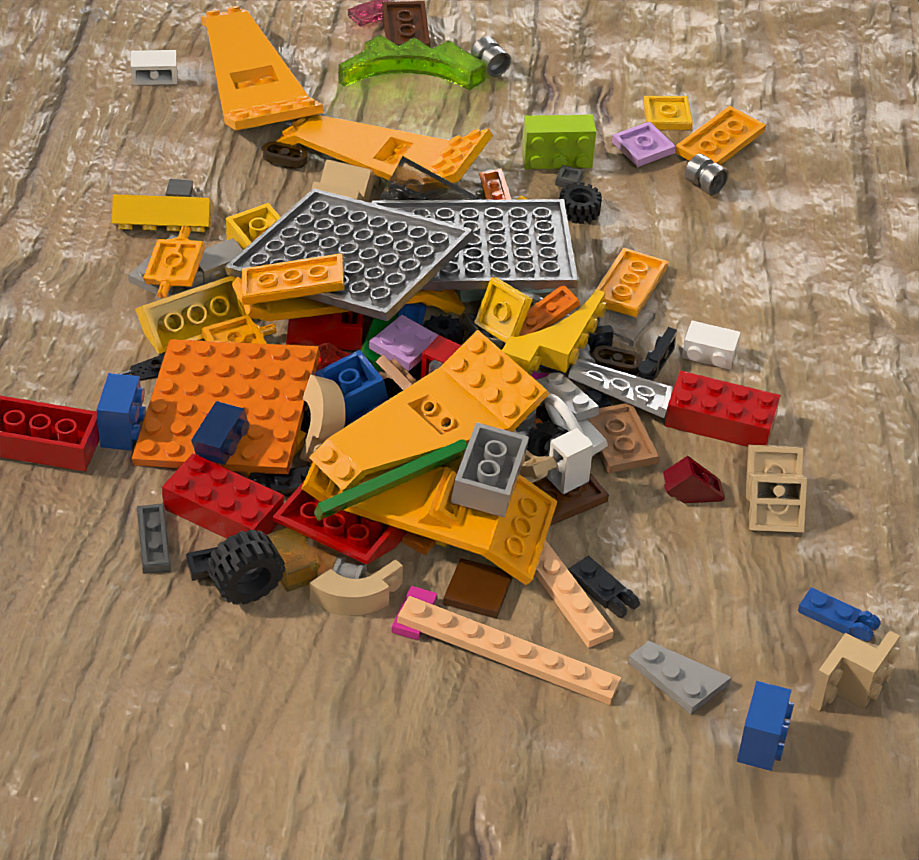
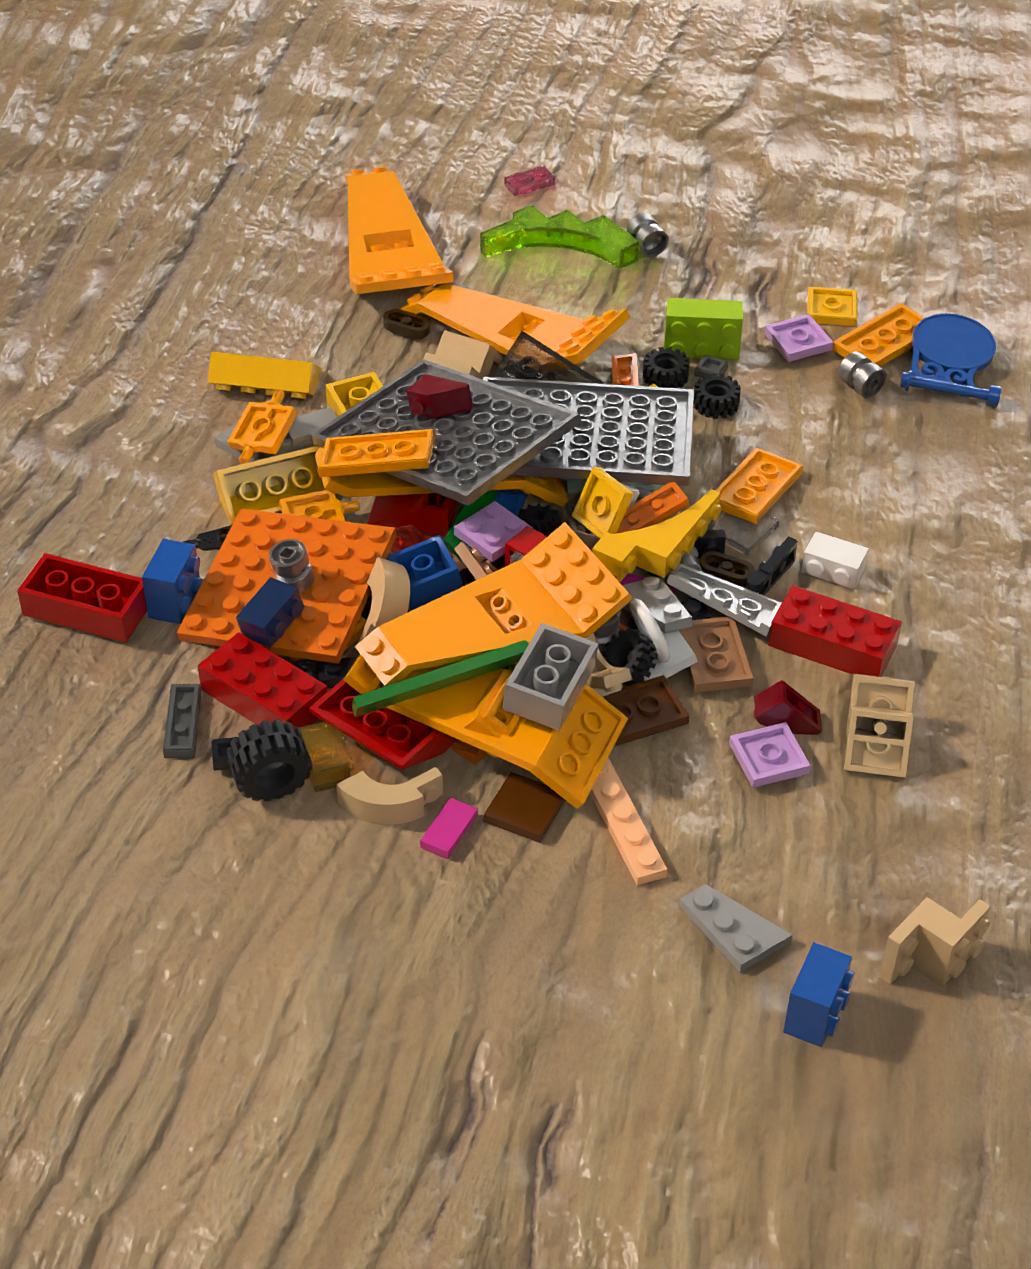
camera: 10 degrees right, 0 degrees up
white brick [131,50,177,85] -> none
dark grey tile [165,179,193,197] -> none
light grey bush [333,558,367,579] -> none
reddish brown plate [382,1,430,51] -> none
light nougat plate [397,596,621,705] -> none
white brick [547,428,593,494] -> none
black hinge [568,555,640,618] -> none
blue hinge [798,587,881,642] -> none
none -> flat silver wheel [269,539,315,593]
none -> dark red slope [406,374,473,419]
none -> black tyre [643,347,690,388]
none -> lavender plate [729,722,811,788]
none -> blue piece [900,313,1001,407]

